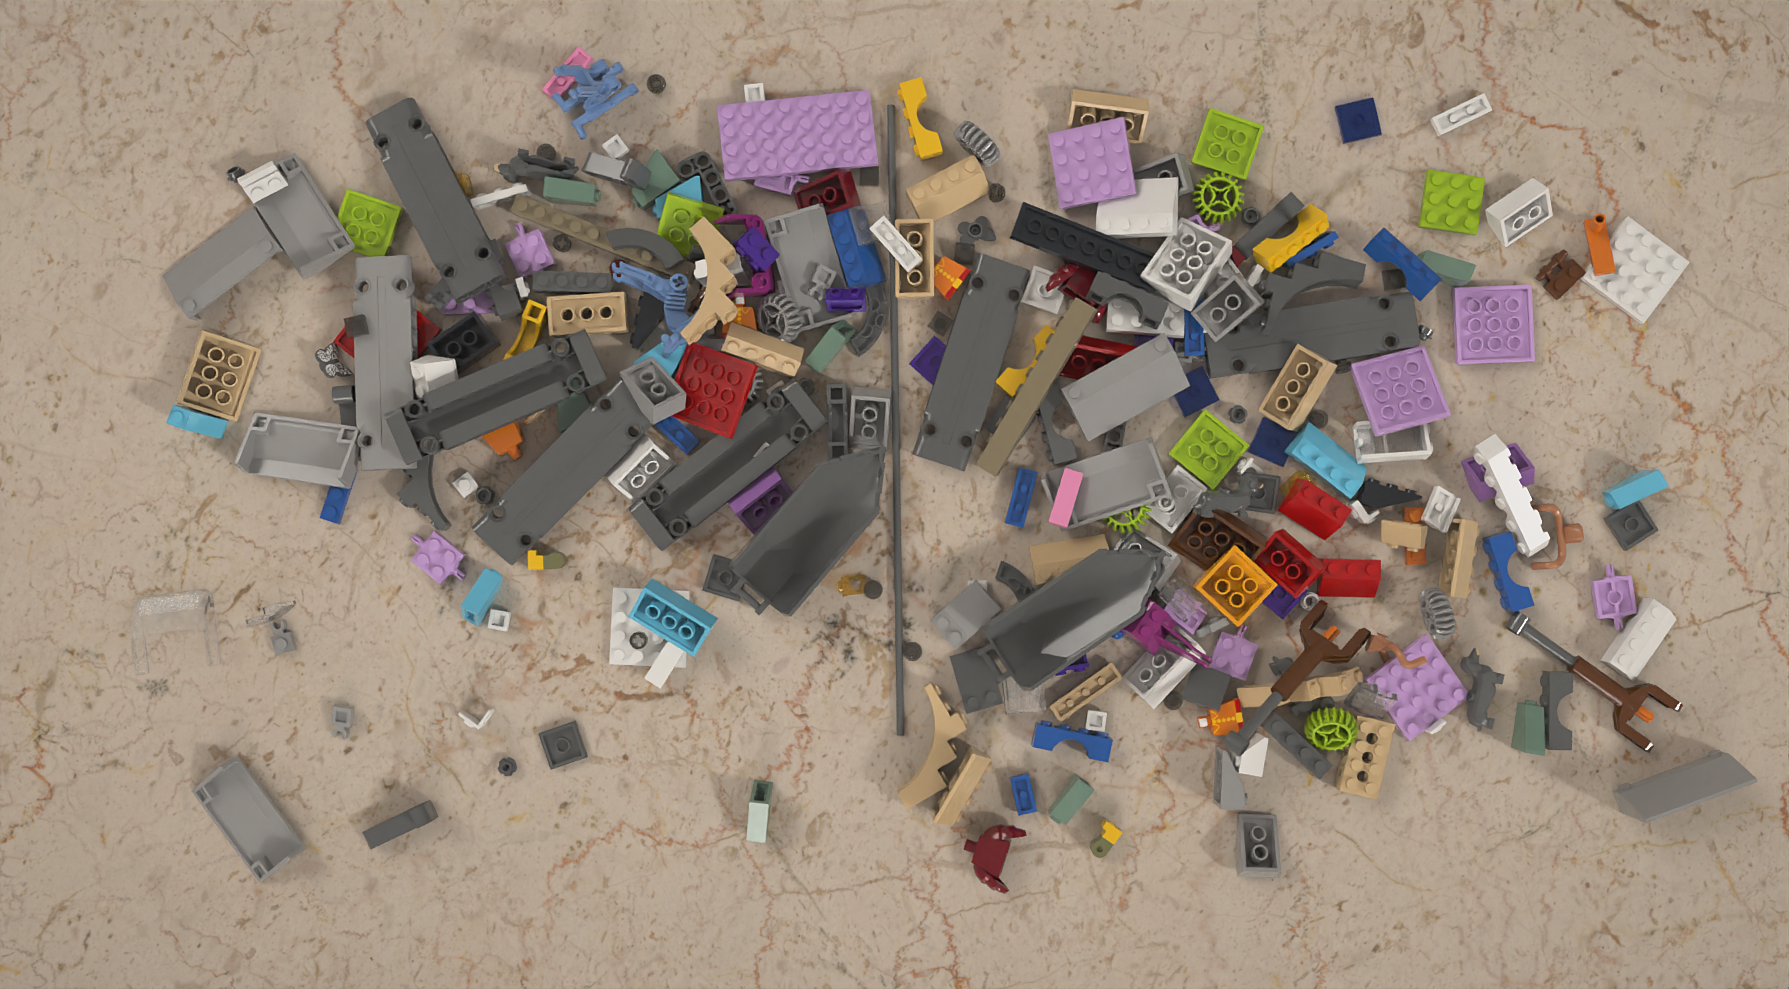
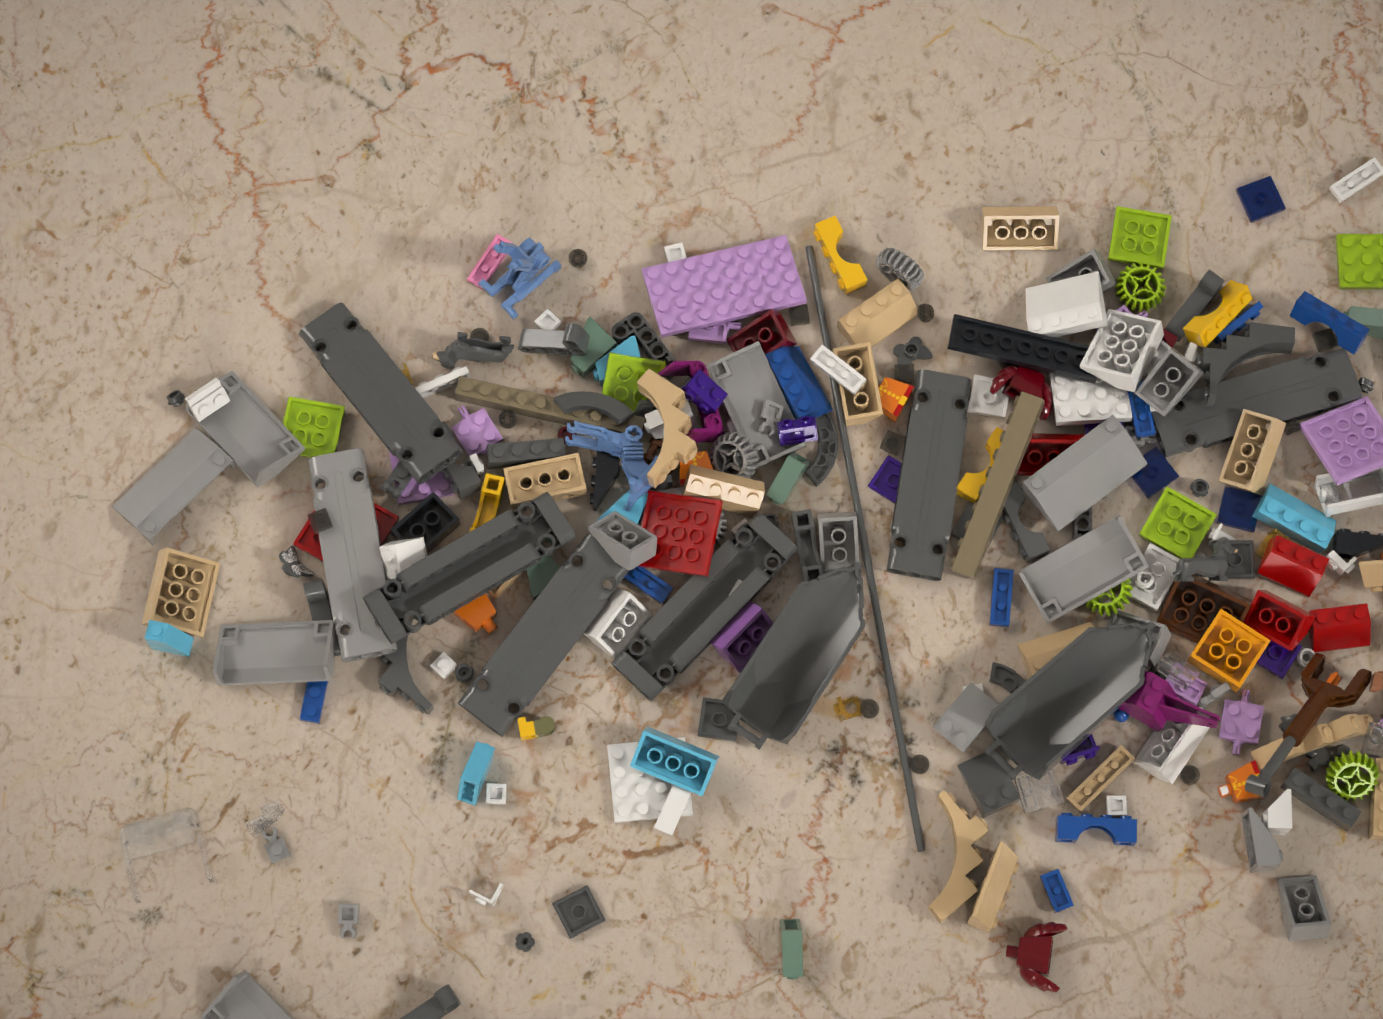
camera: 10 degrees left, 15 degrees down
lavender plate [411,530,467,585] -> none
sand green slope [543,177,601,207] -> none
clear smoke bush [629,631,648,649] -> none
clear slope [848,201,892,246] -> none
lavender plate [1048,117,1137,210] -> none
bright pink tile [1048,468,1084,529] -> none
sand green slope [1048,773,1094,825] -> none
dark grey arch [1086,271,1169,330] -> none
leg [1090,818,1123,858] -> none
dark grey tile [1181,664,1231,712] -> none
dark grey plate [1241,207,1260,226] -> none
clear smoke plate [1309,410,1328,429] -> none

